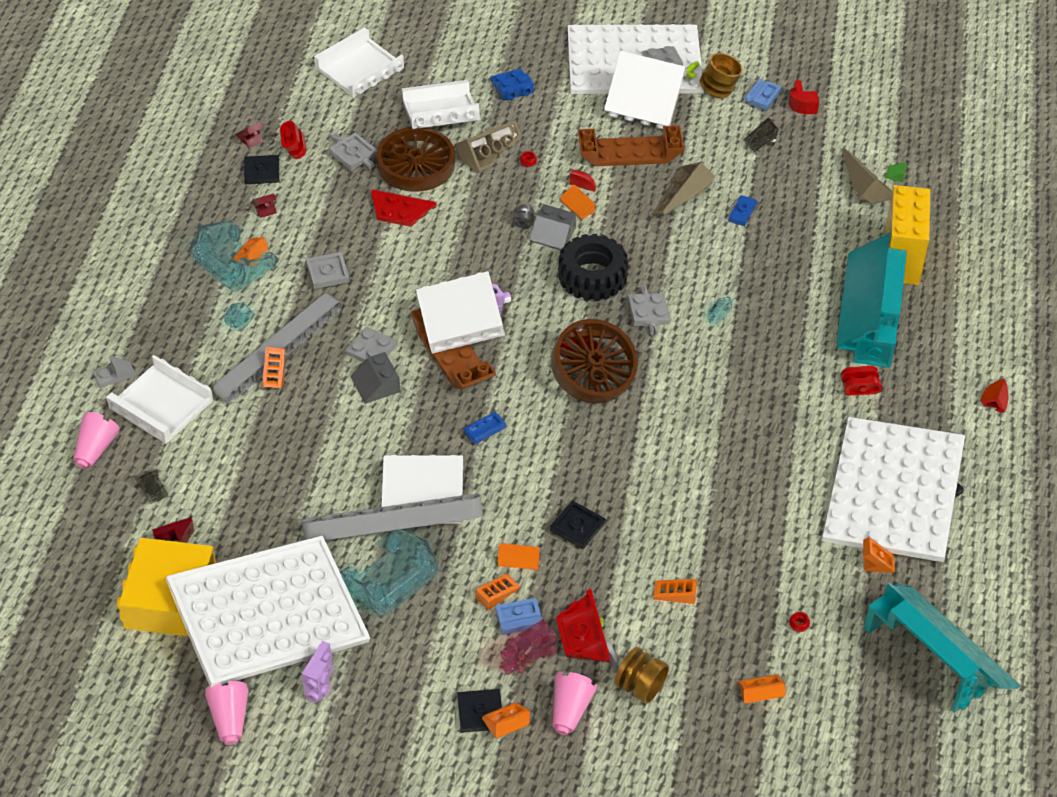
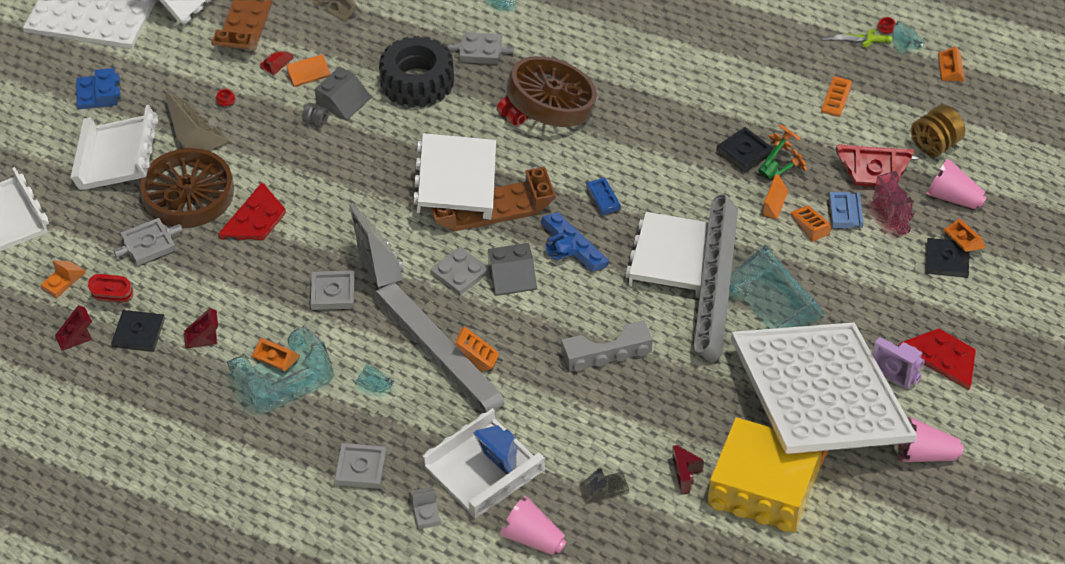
camera: 75 degrees left, 0 degrees up
none -> orange slope [40,260,86,298]
none -> light grey plate [335,443,387,489]
none -> light grey slope [349,203,403,287]
none -> blue slope [473,425,517,475]
none -> blue plate [541,212,610,272]
none -> light grey arch [561,320,653,372]
none -> plant [758,124,807,180]
none -> piece [820,29,893,47]
none -> clear light blue brick [892,20,925,53]
none -> red wing [898,328,976,390]

